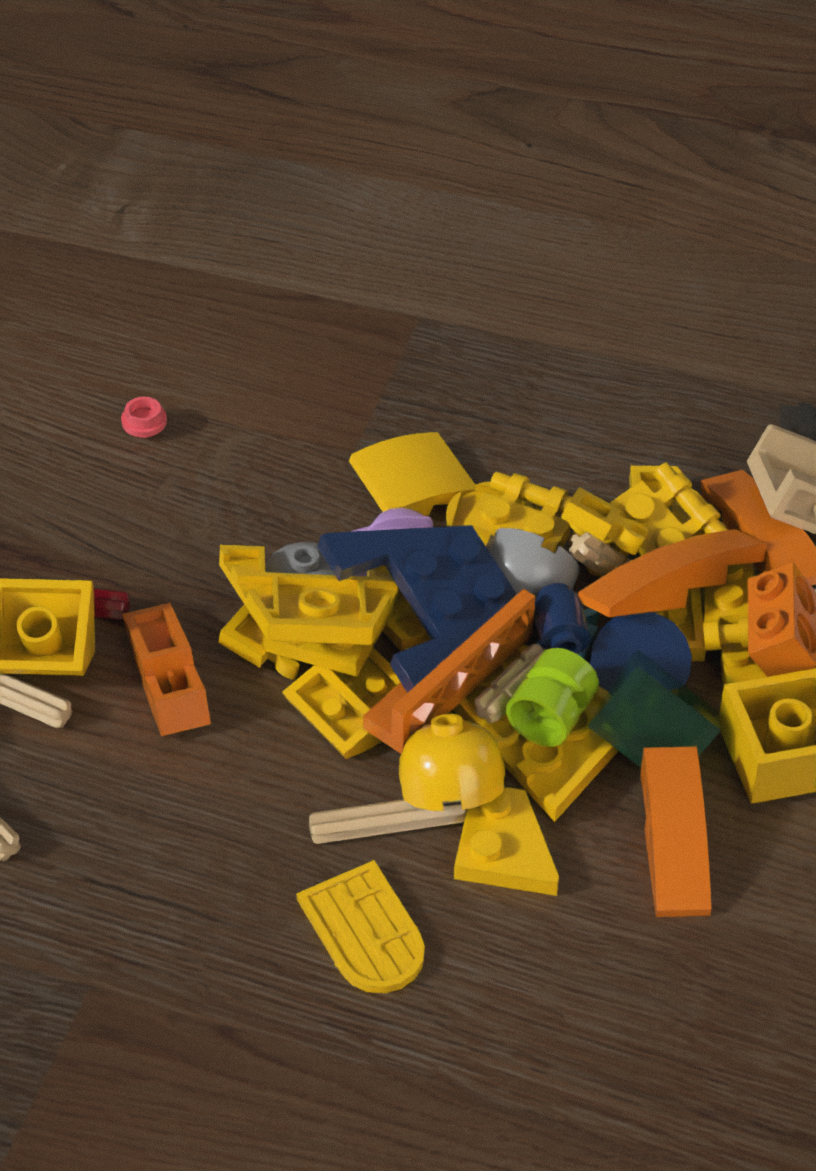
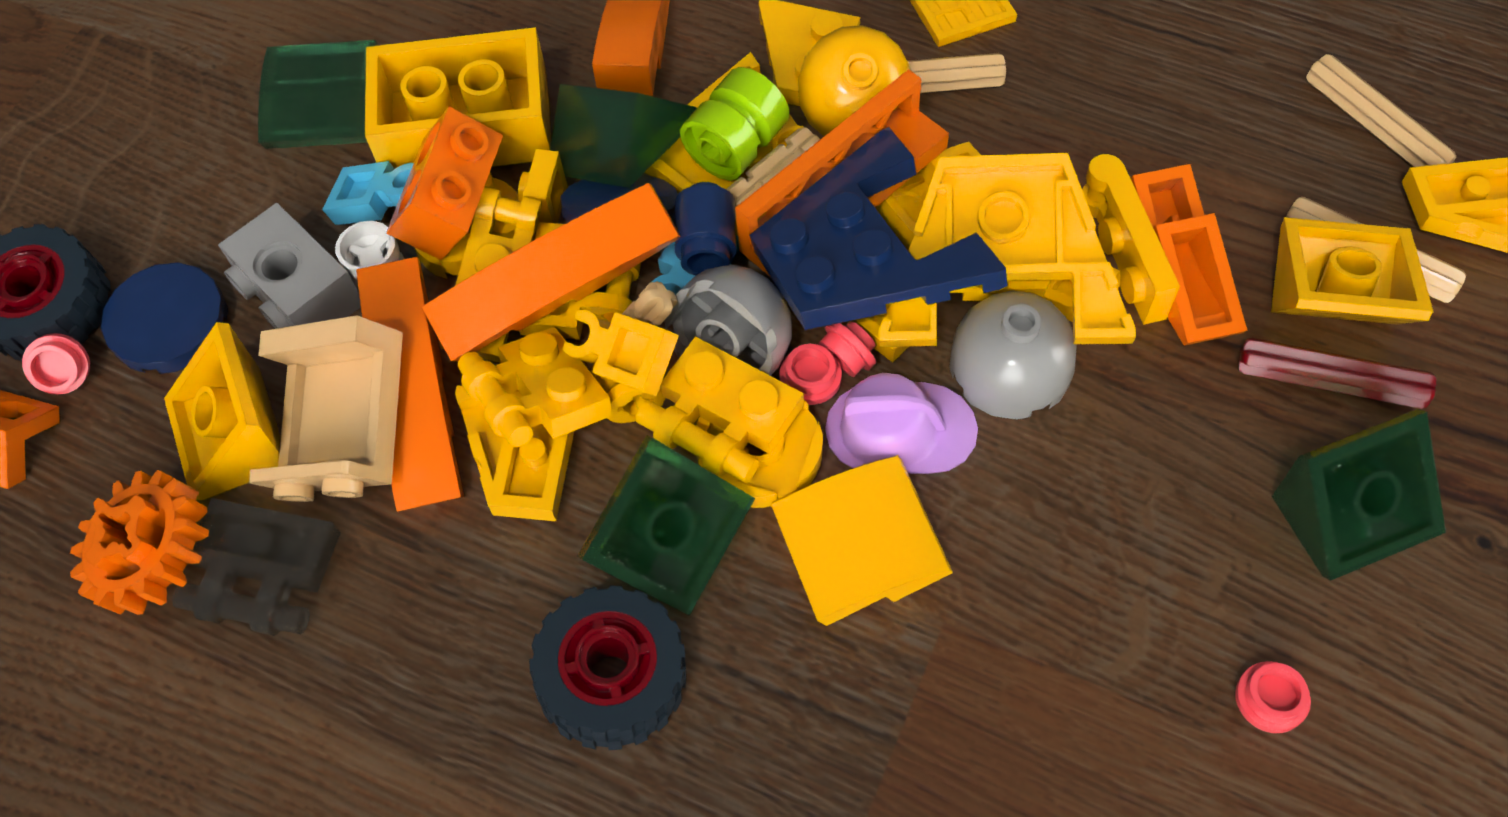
camera: 170 degrees left, 15 degrees up
none -> yellow plate [518,149,568,231]
none -> black wheel [529,585,686,751]
none -> clear green slope [577,435,755,615]
none -> yellow plate [1082,154,1180,325]
none -> clear green slope [1271,409,1446,581]

